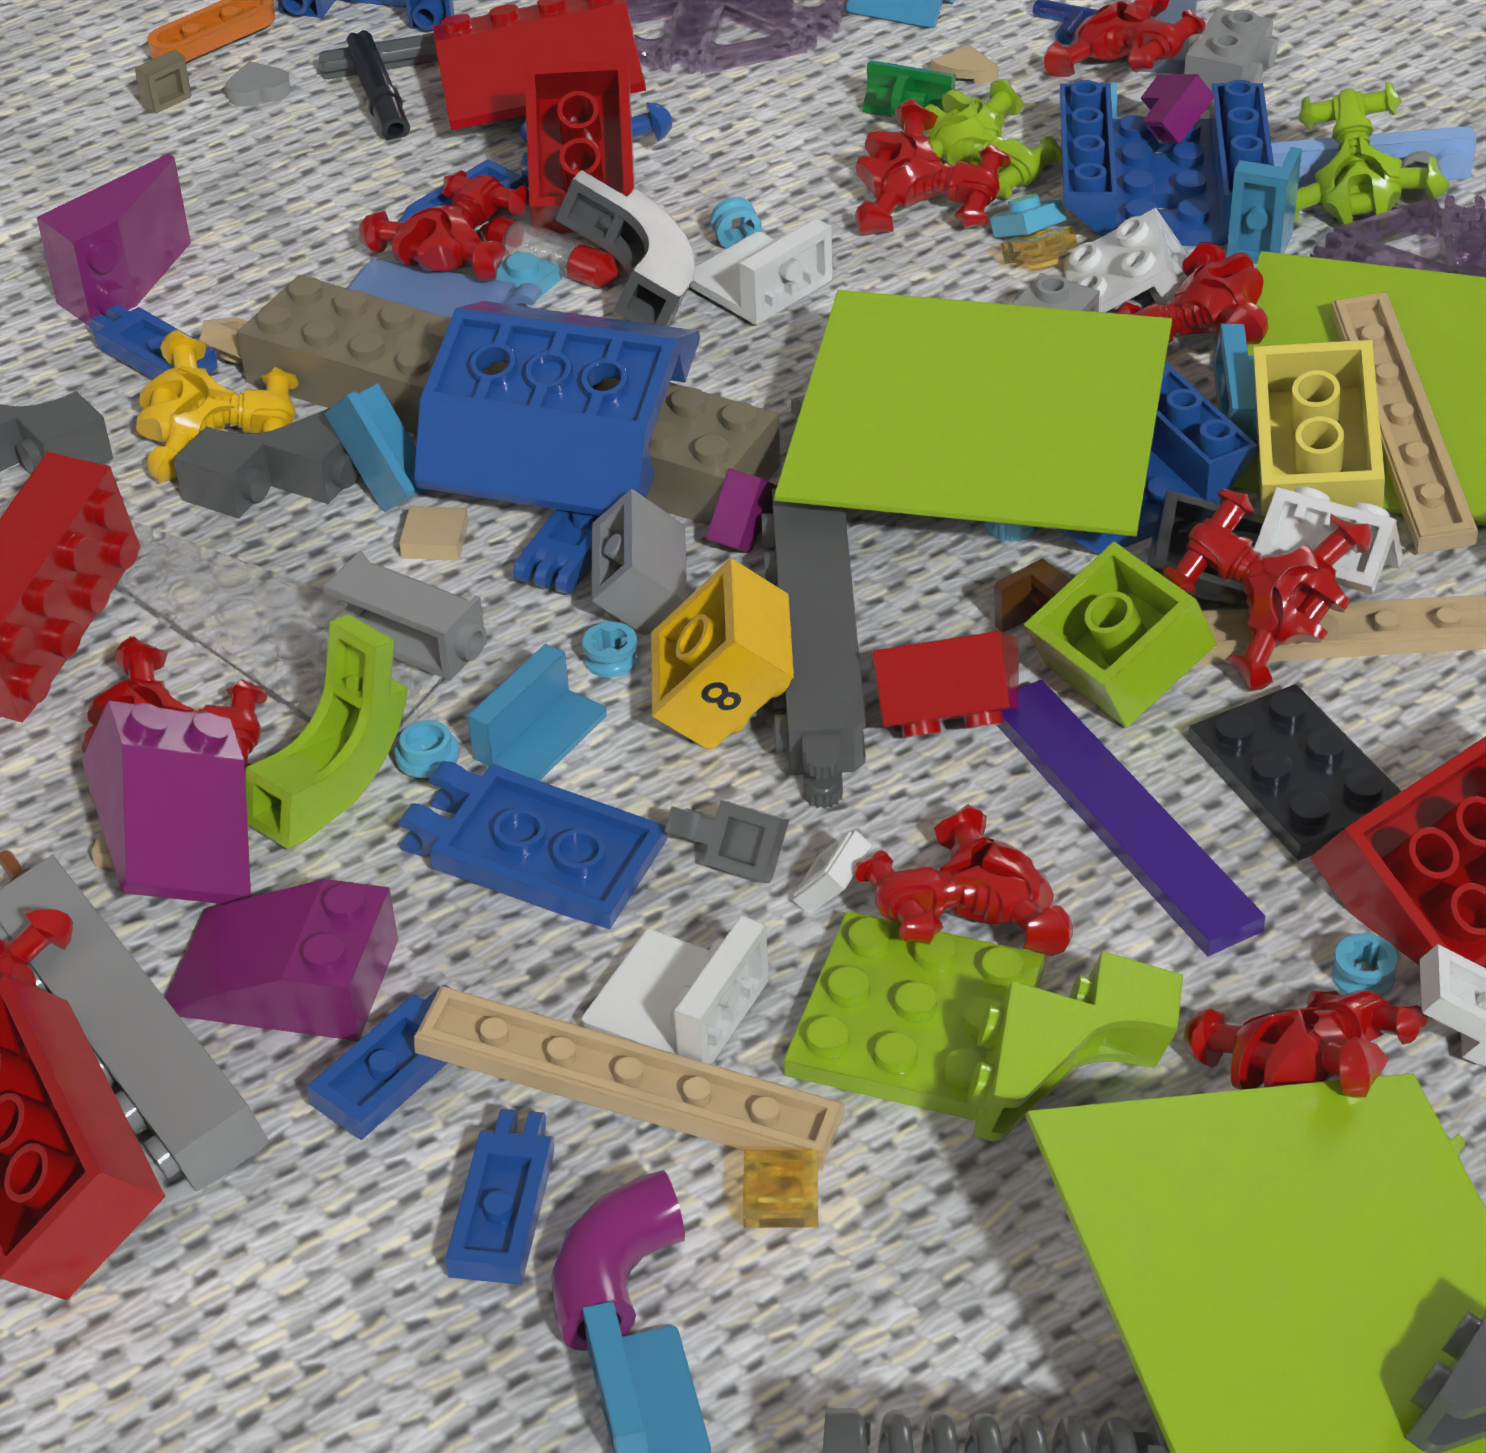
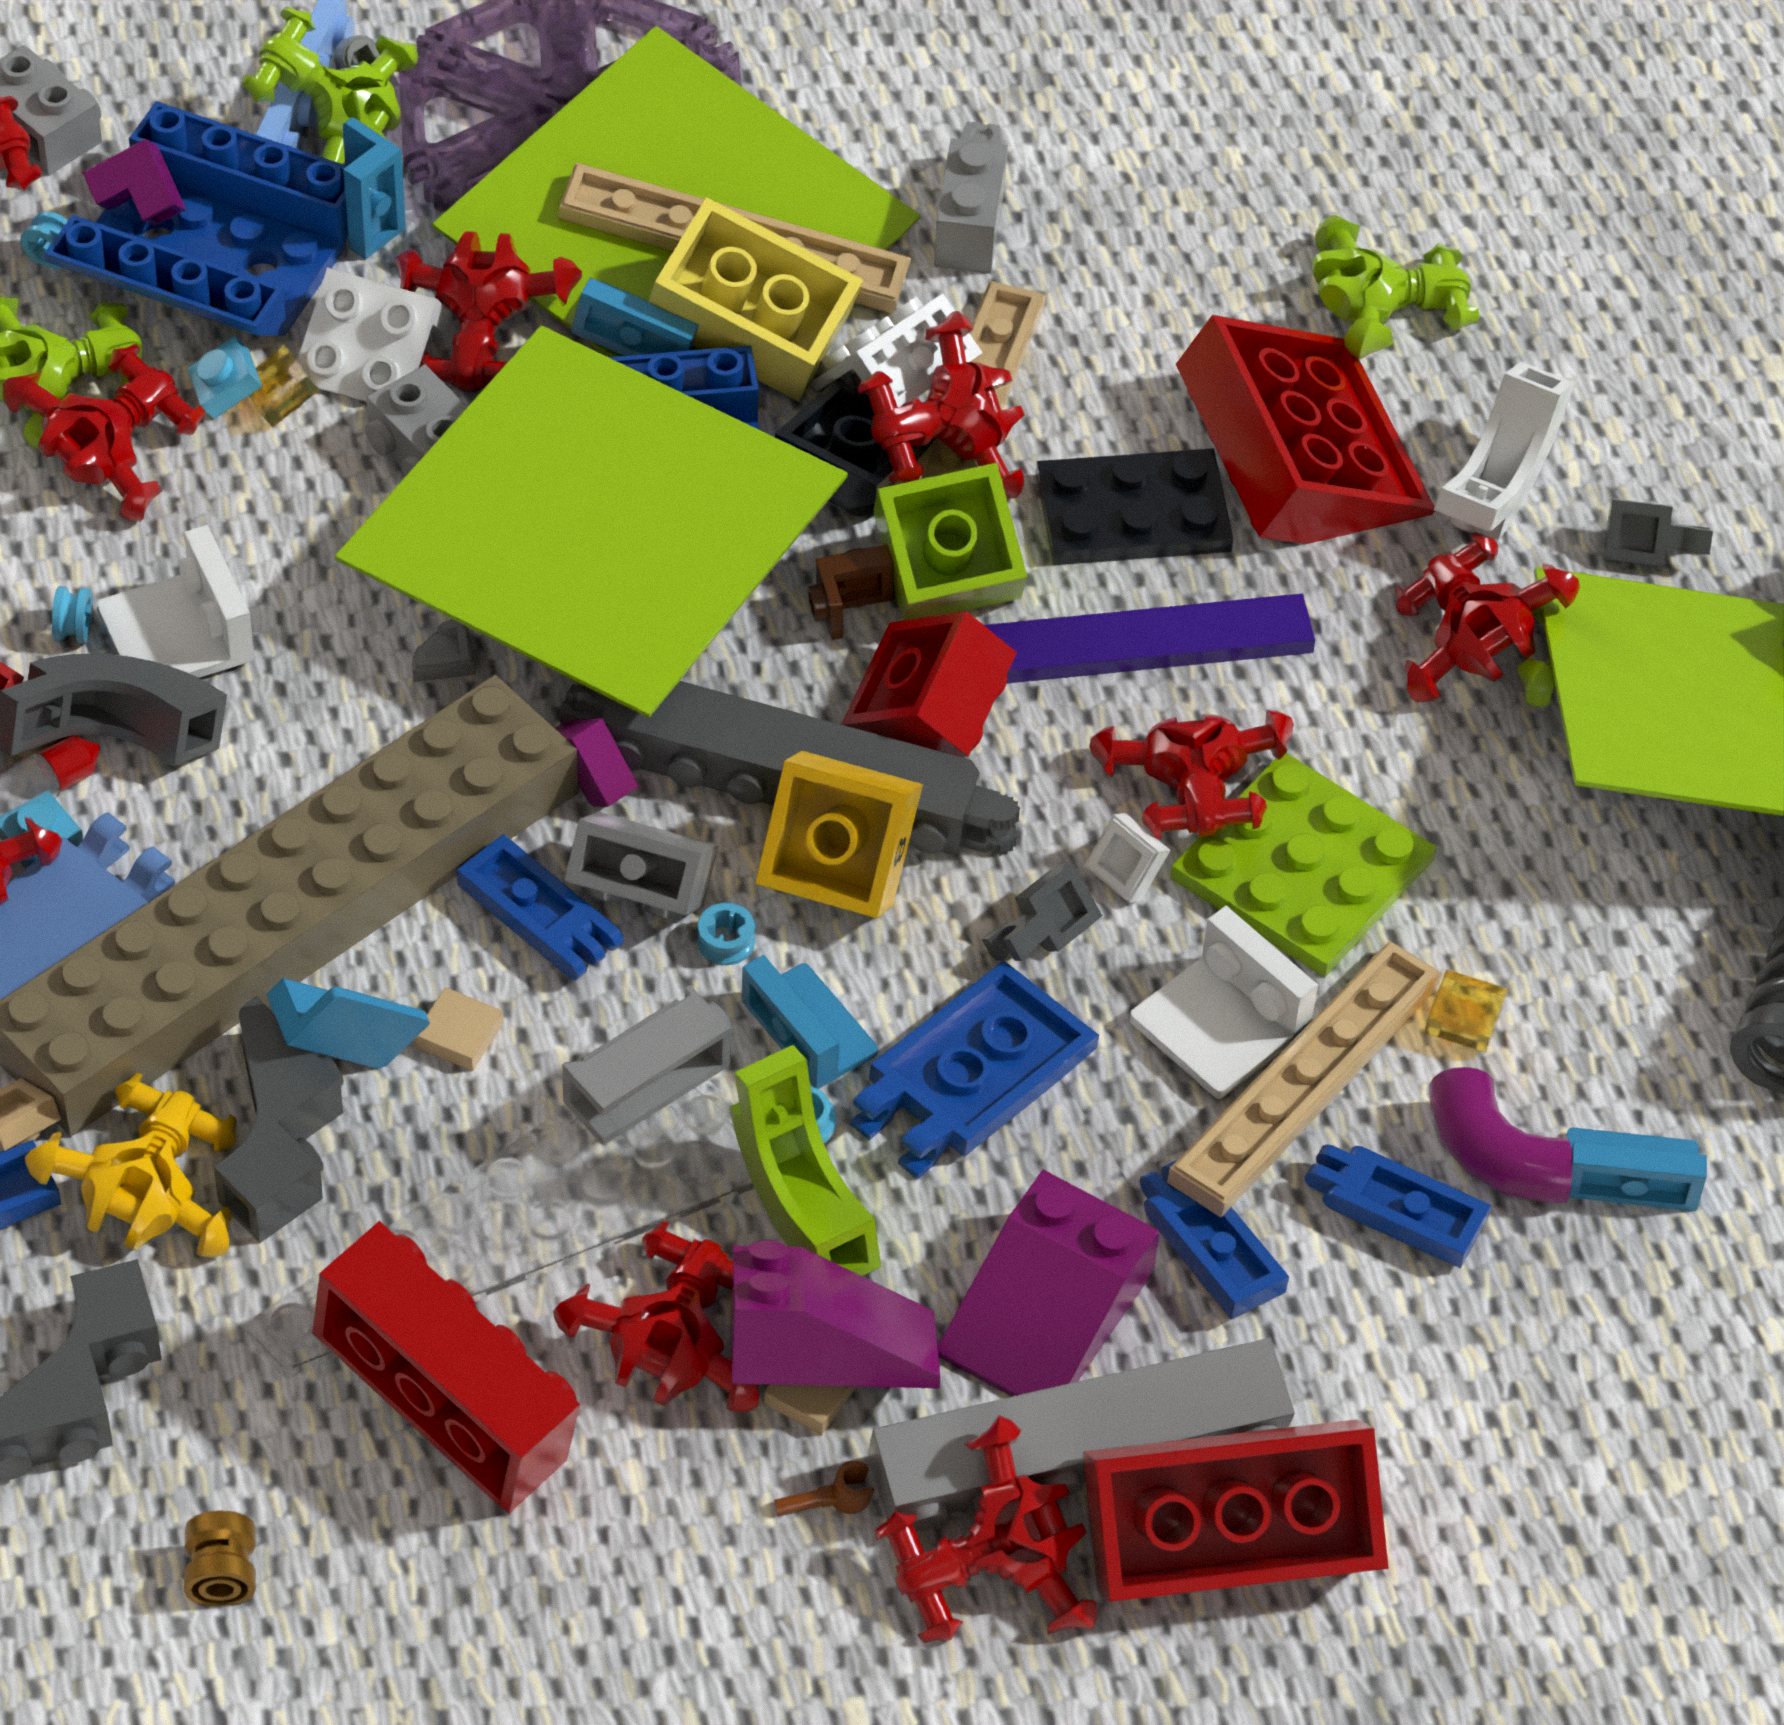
camera: 75 degrees left, 10 degrees up
blue slope [414,301,700,516] -> none
lime arch [967,951,1183,1141] -> none
medium azure bush [1332,933,1398,996] -> none

